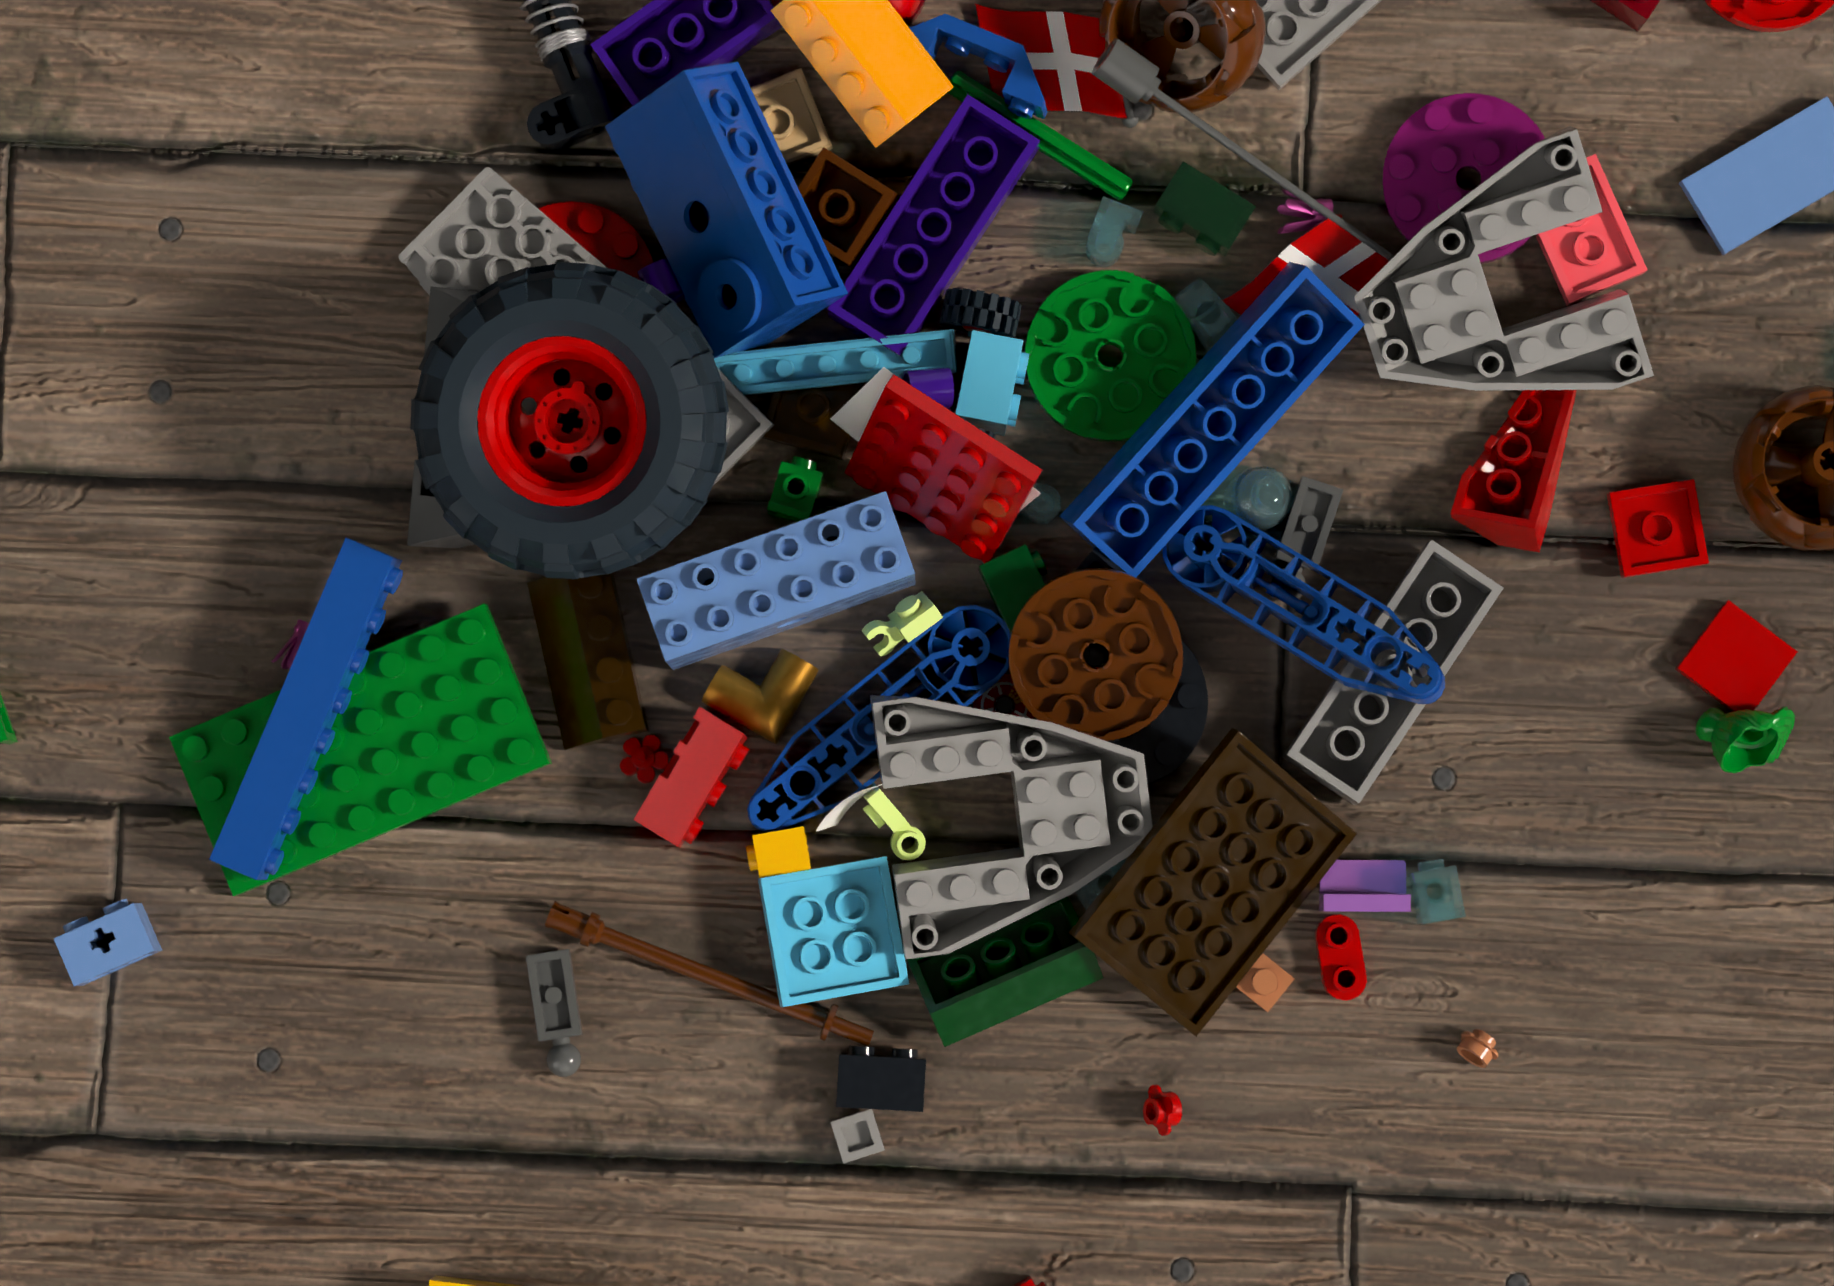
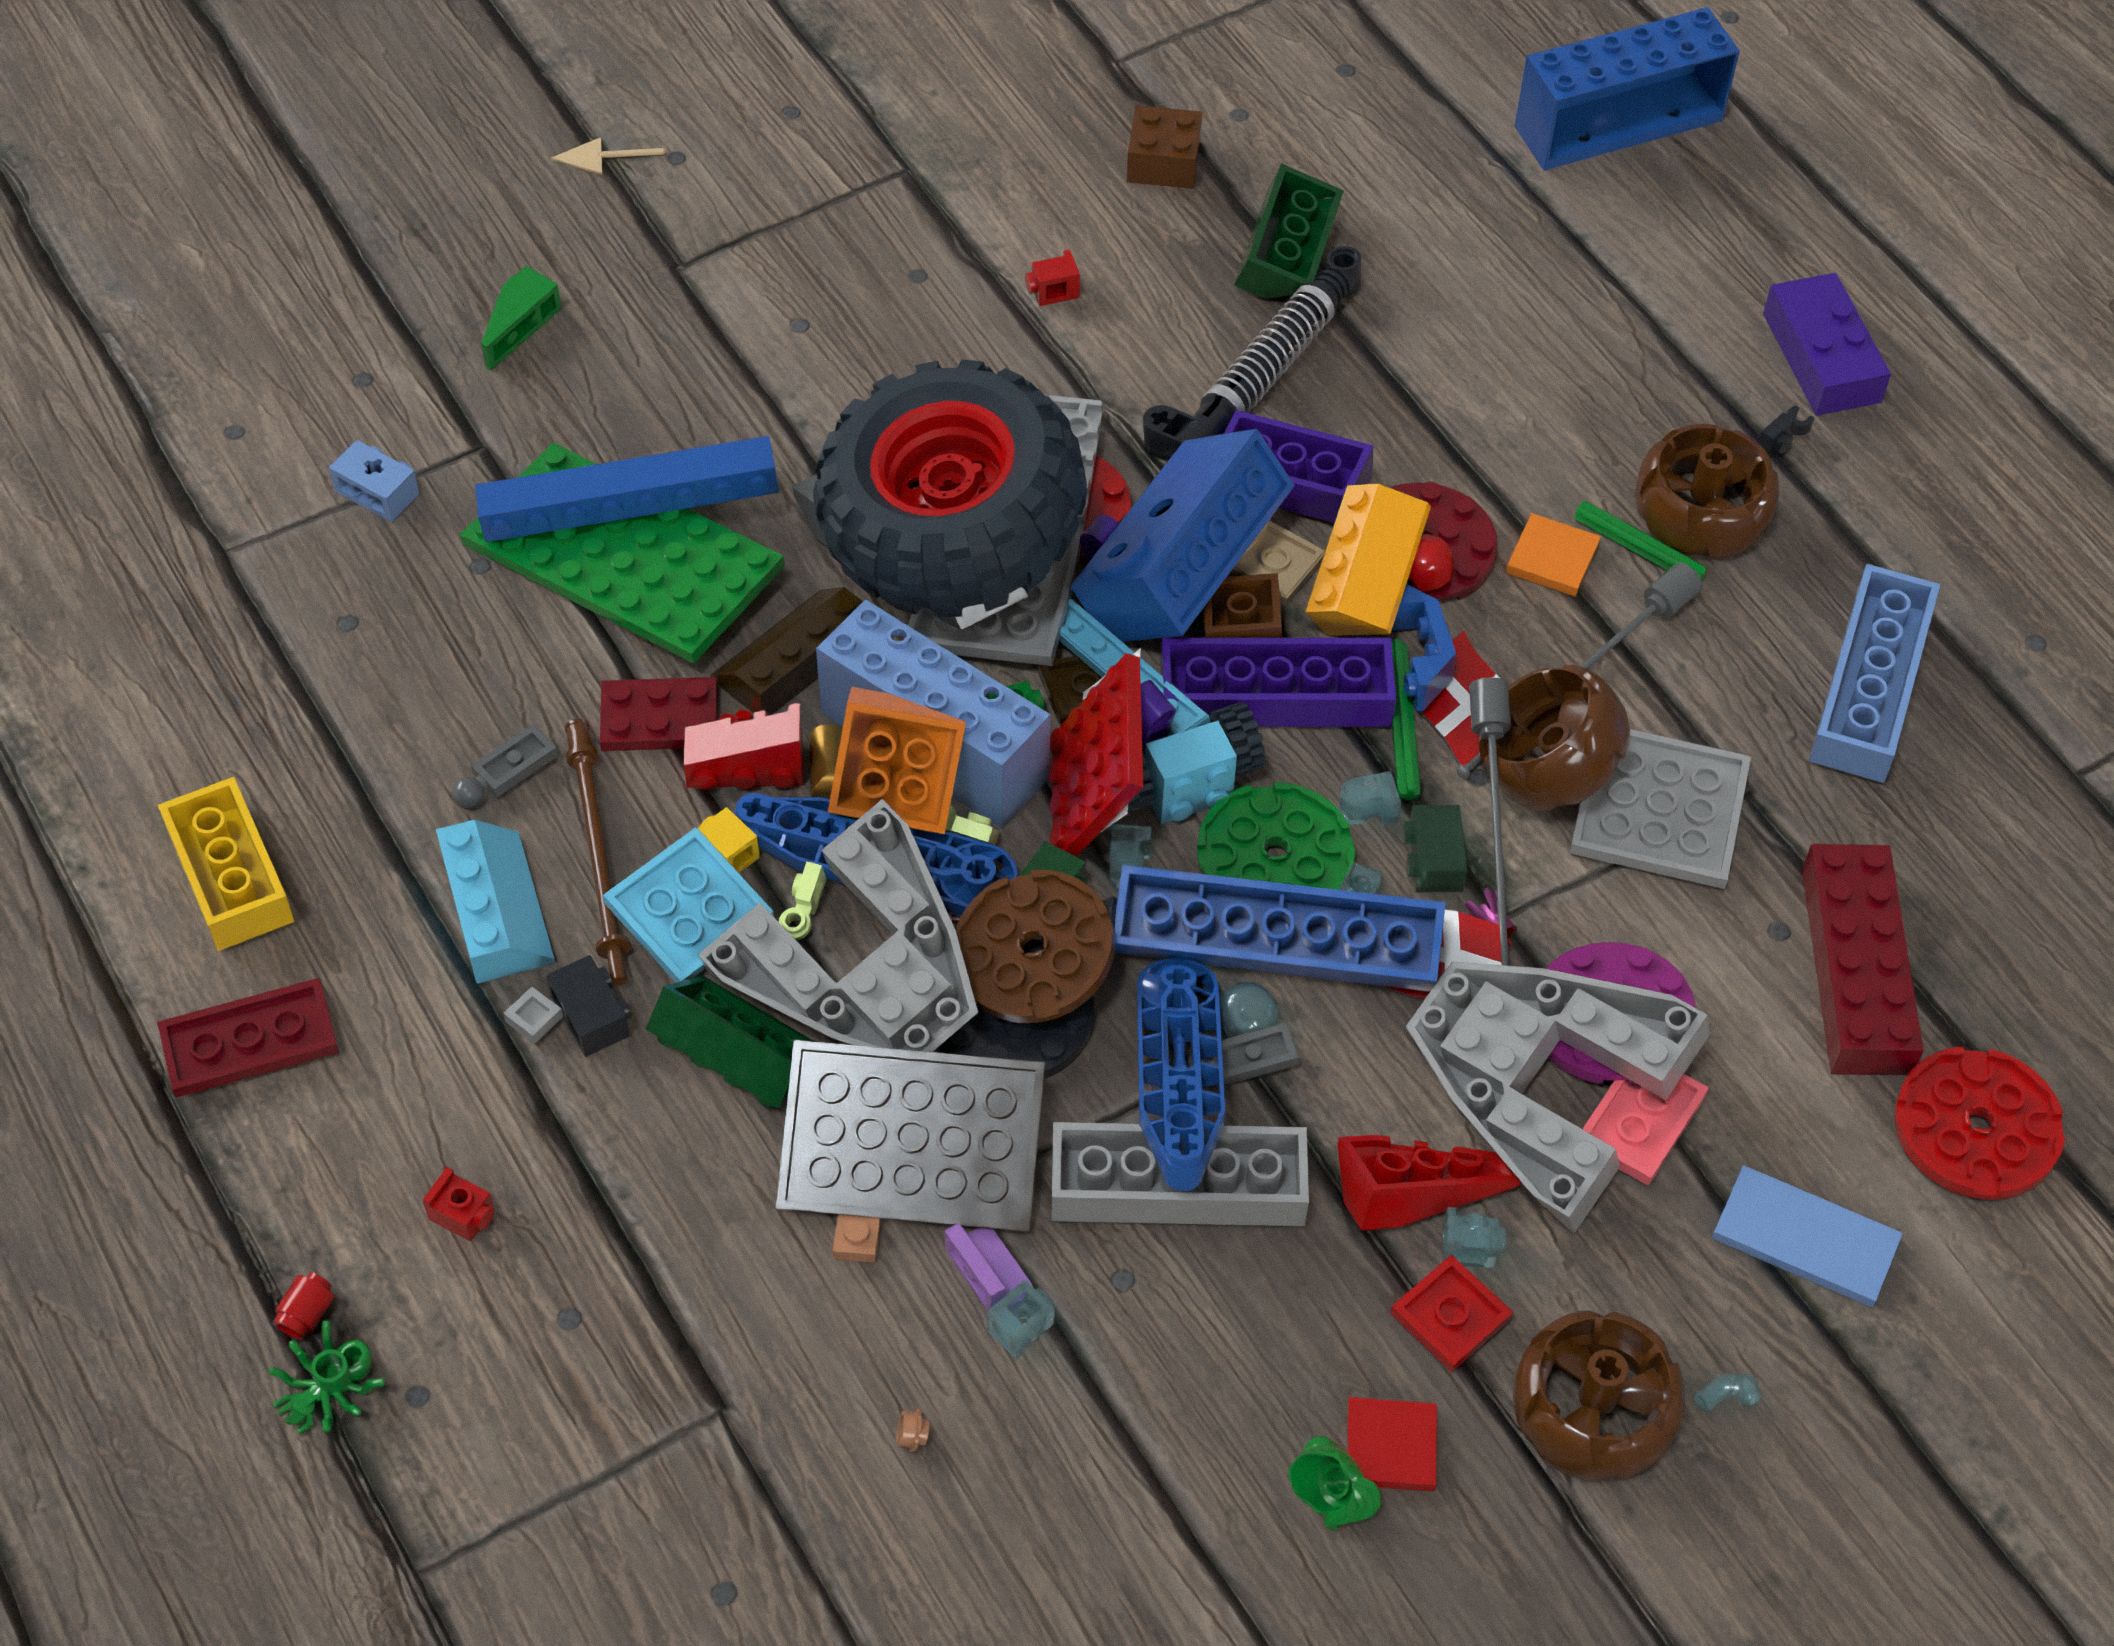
camera: 55 degrees right, 30 degrees down
white sticker [816,784,882,831] -> none
red plate [1143,1084,1182,1136] -> none
red plate [1315,914,1367,1000] -> none
none -> medium azure slope [436,820,555,984]
none -> dark red plate [600,677,717,751]
none -> orange slope [828,686,966,834]
none -> red brick [1025,249,1080,306]
none -> clear light blue brick [1443,1207,1506,1268]

